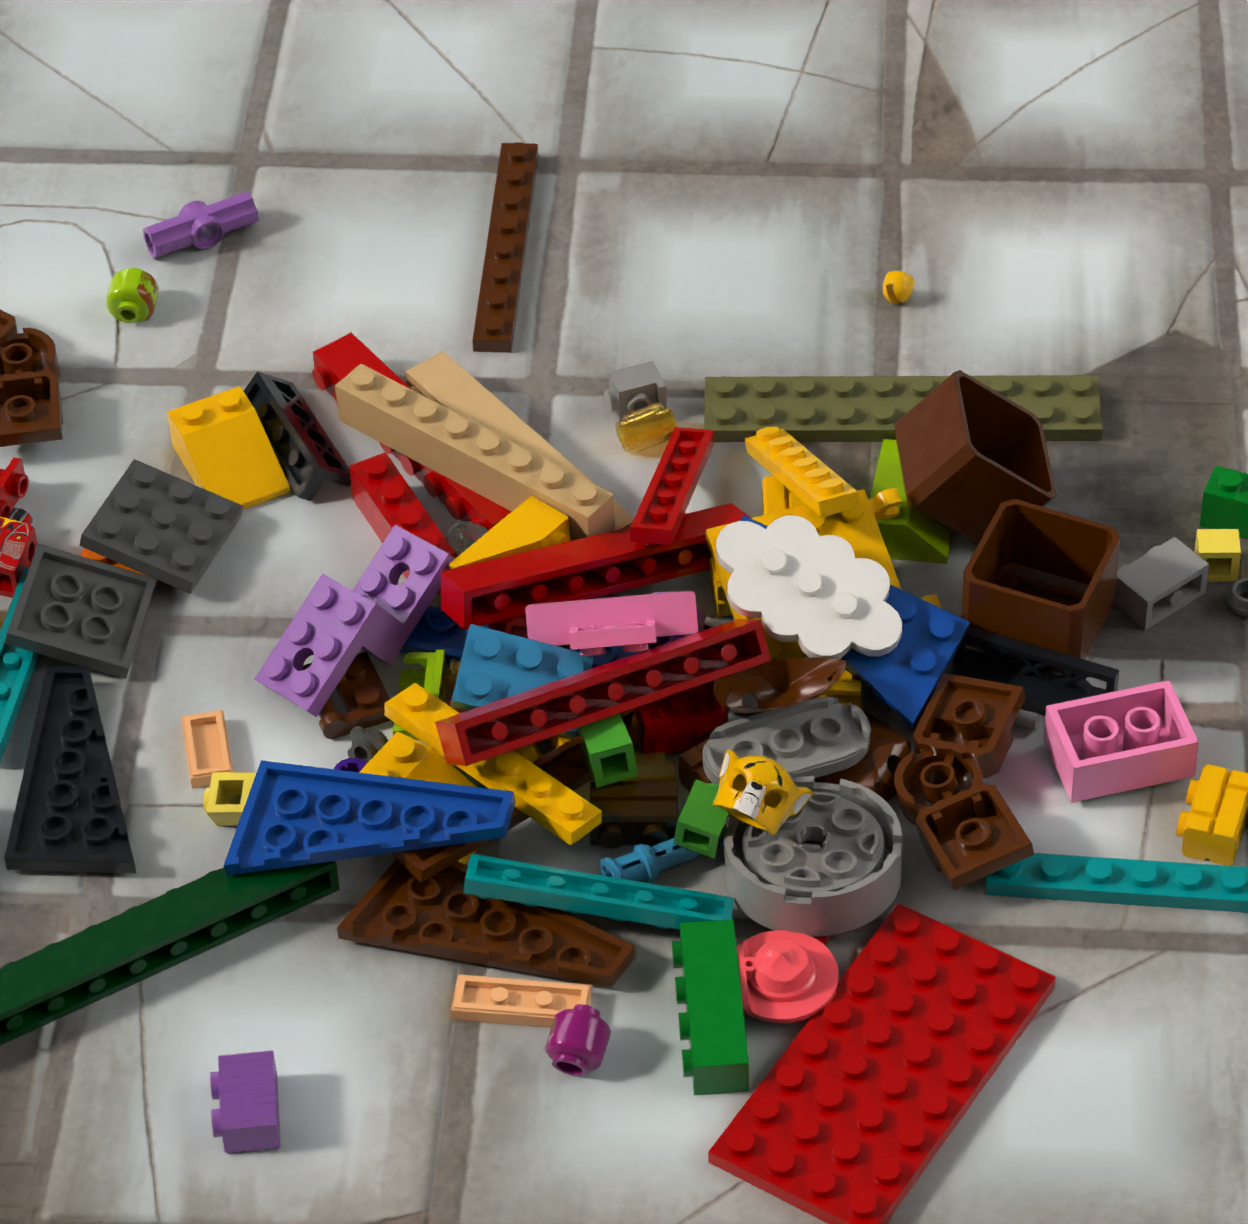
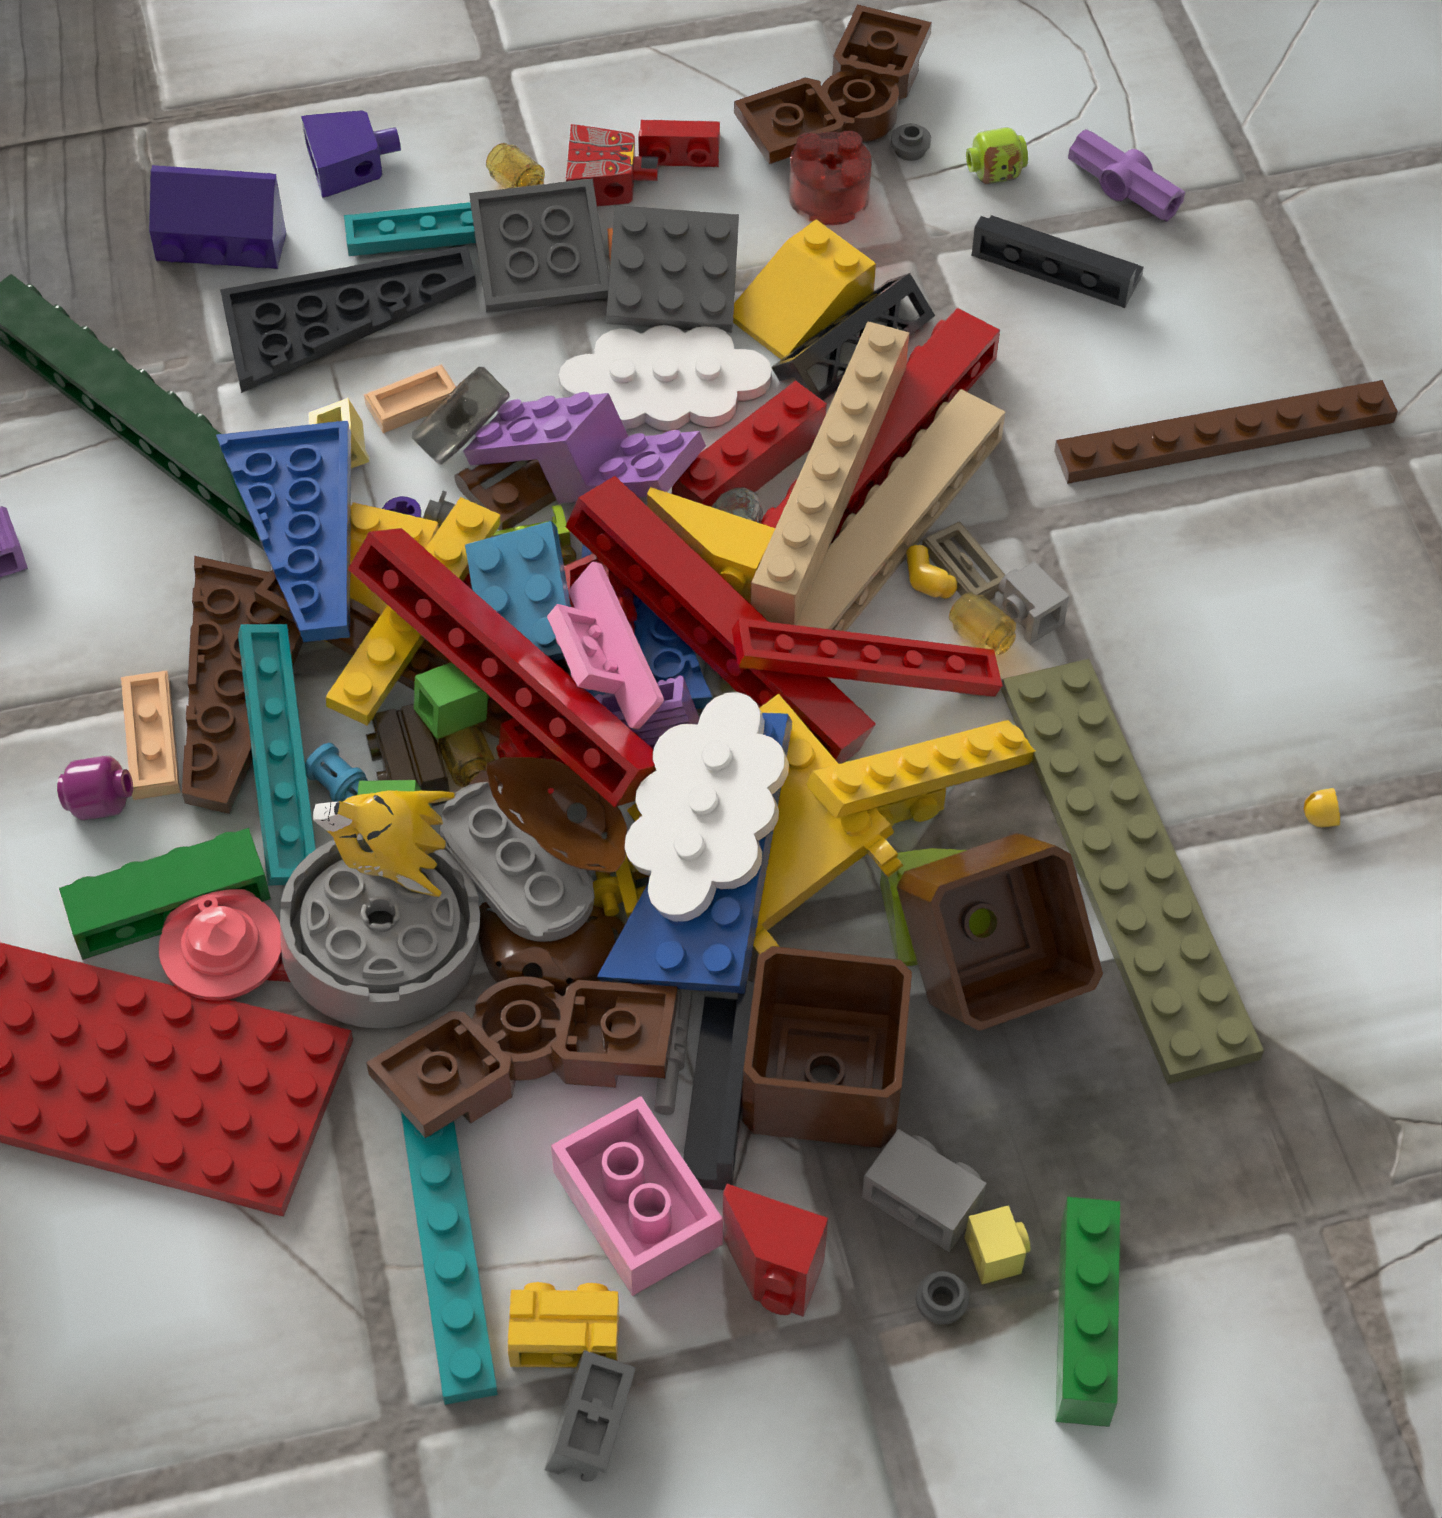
camera: 70 degrees right, 10 degrees up
none -> clear smoke brick [412,366,510,465]
none -> white plate [559,325,772,431]
none -> red slope [723,1184,828,1317]
none -> clear red brick [789,131,872,225]
none -> dark grey plate [891,123,931,161]
none -> yellow arm [906,545,957,599]
none -> dark tan tile [922,521,1005,609]
none -> black fence [971,215,1144,308]

